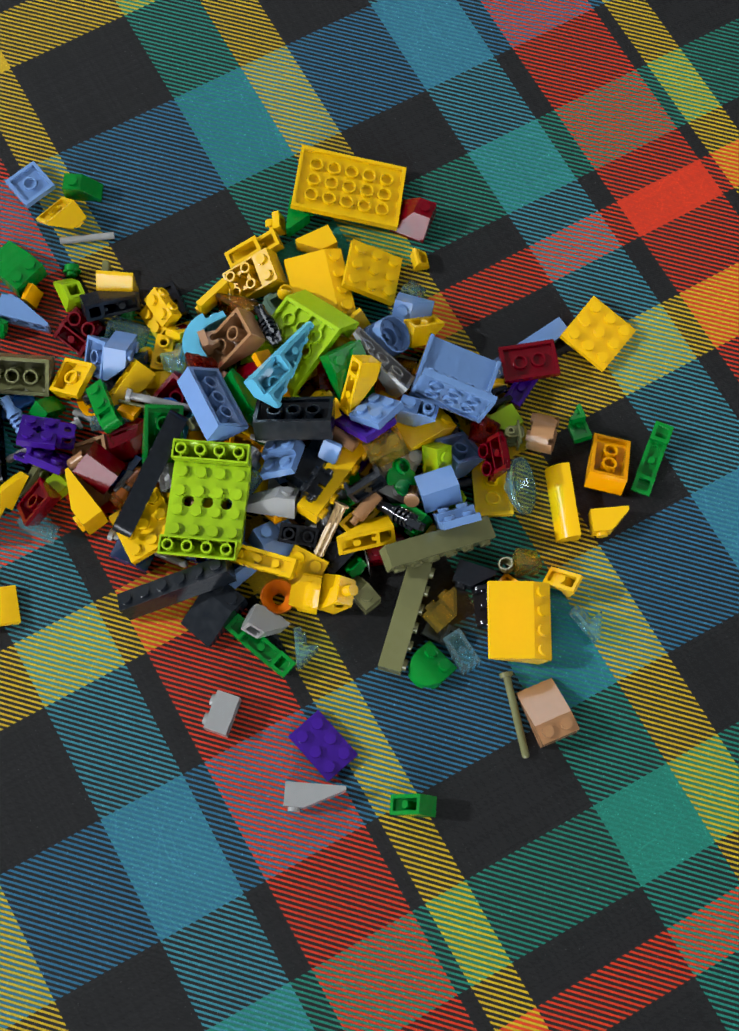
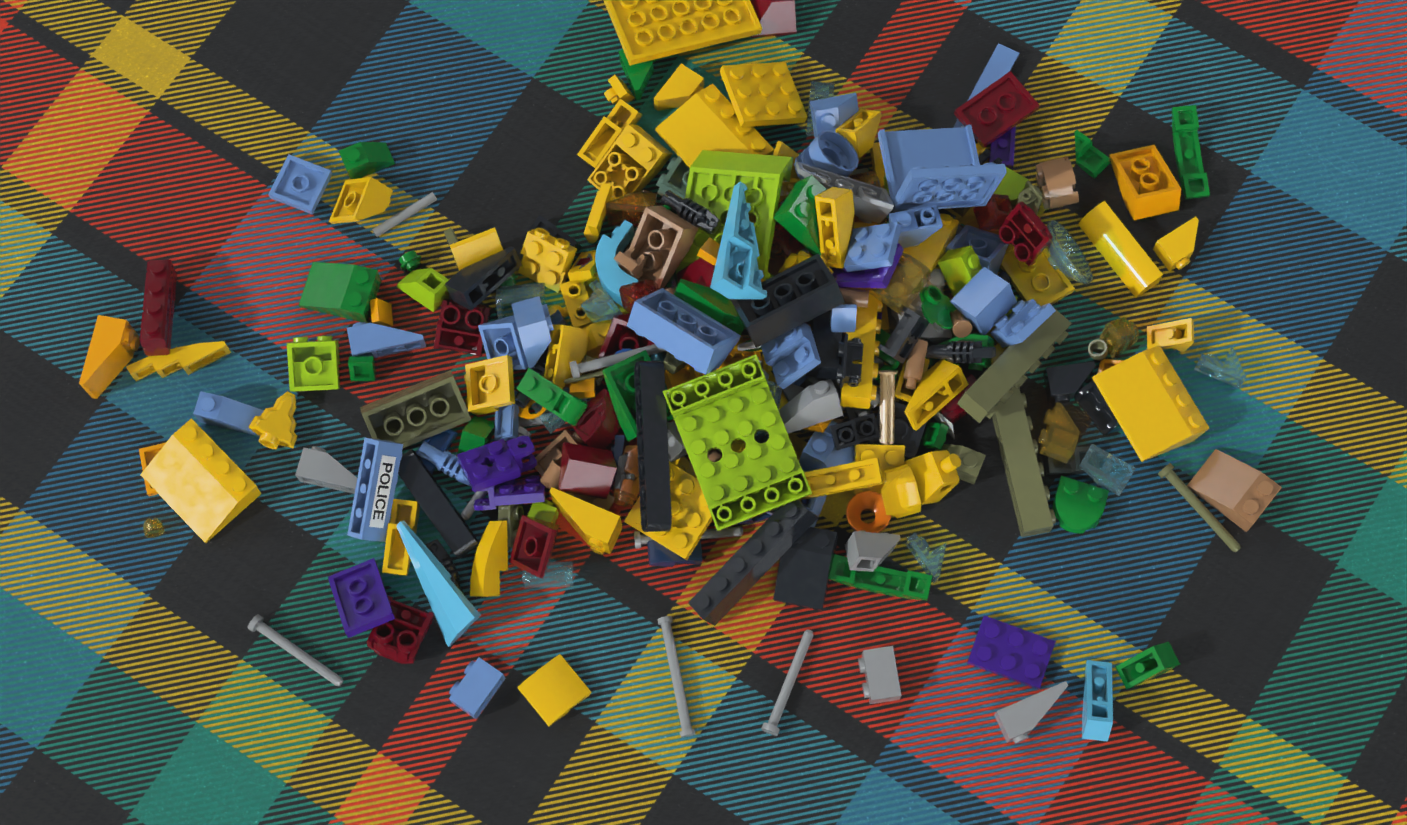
camera: 25 degrees left, 0 degrees up
yellow hinge [277,284,293,300] -> none
yellow slope [410,248,429,272] -> none
yellow plate [559,296,636,372] -> none
none -> medium blue tile [494,390,519,441]
none -> light grey bar [657,616,696,738]
none -> light grey bar [761,629,814,736]
none -> medium azure slope [1082,660,1113,742]

